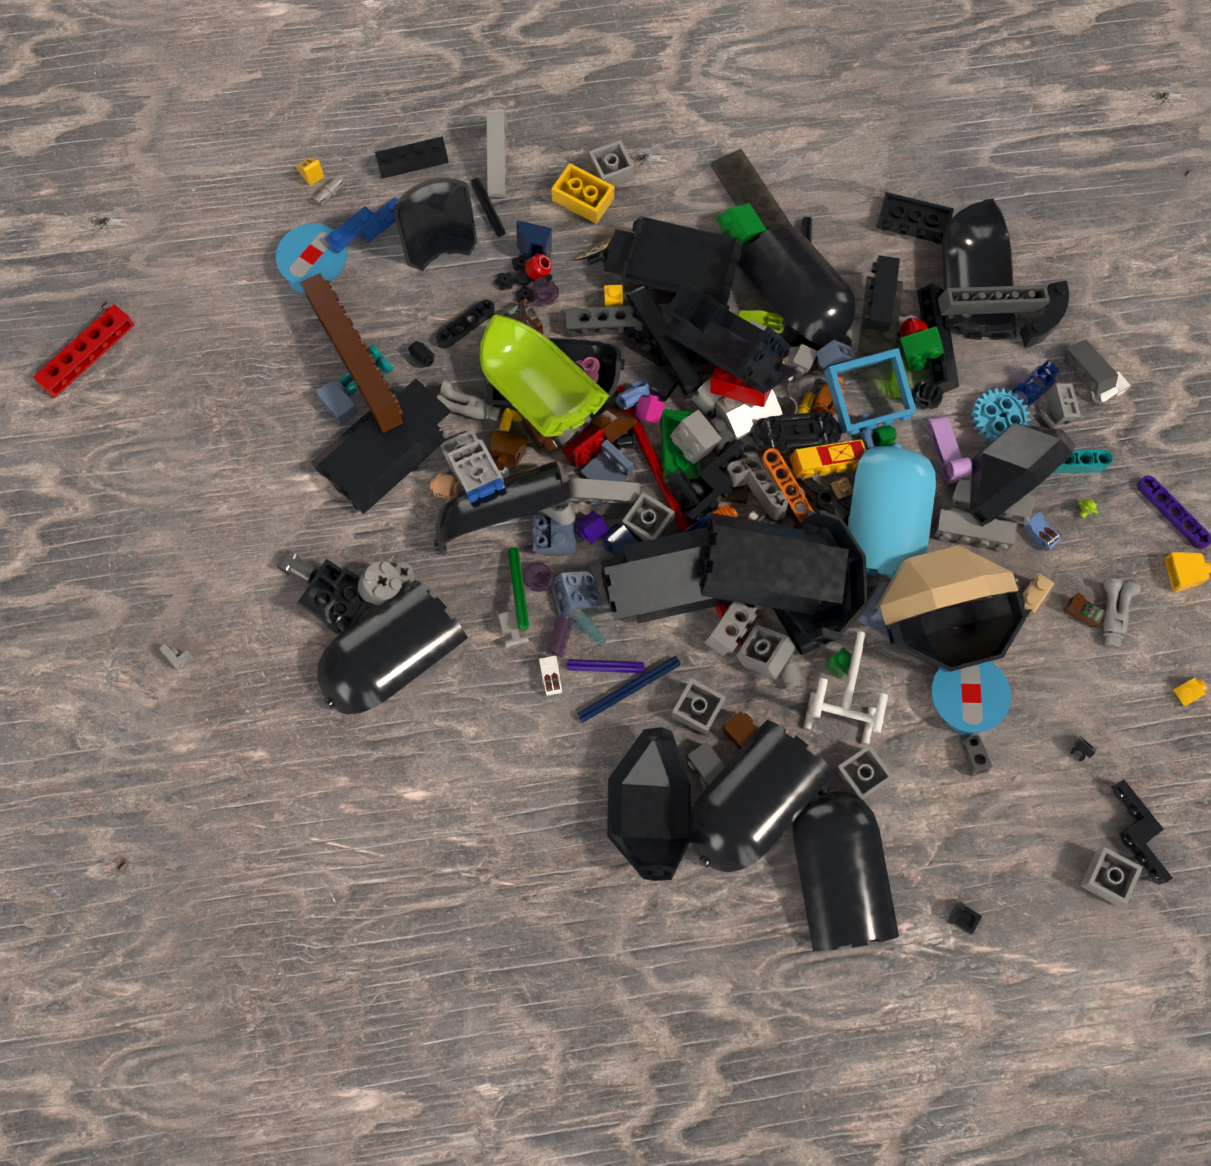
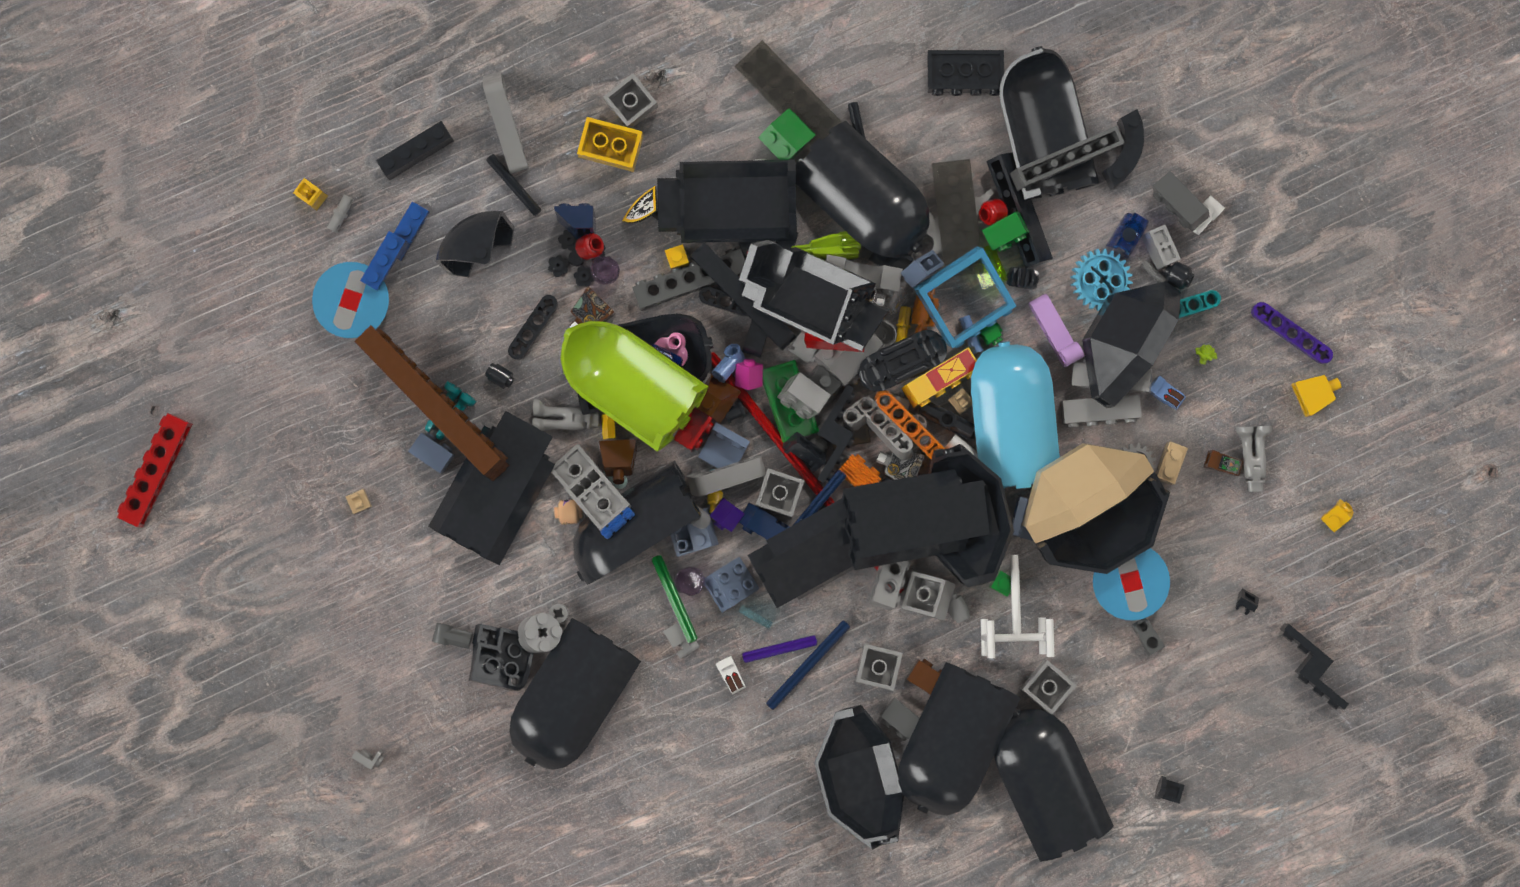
camera: 15 degrees left, 15 degrees up
clear purple axle [547,615,574,657] -> none
black brick [865,255,900,332] -> none
light grey brick [1080,847,1143,906] -> none
none -> tan tile [346,489,372,514]
none -> yellow cylinder [707,490,723,513]
none -> black head [1164,262,1194,290]

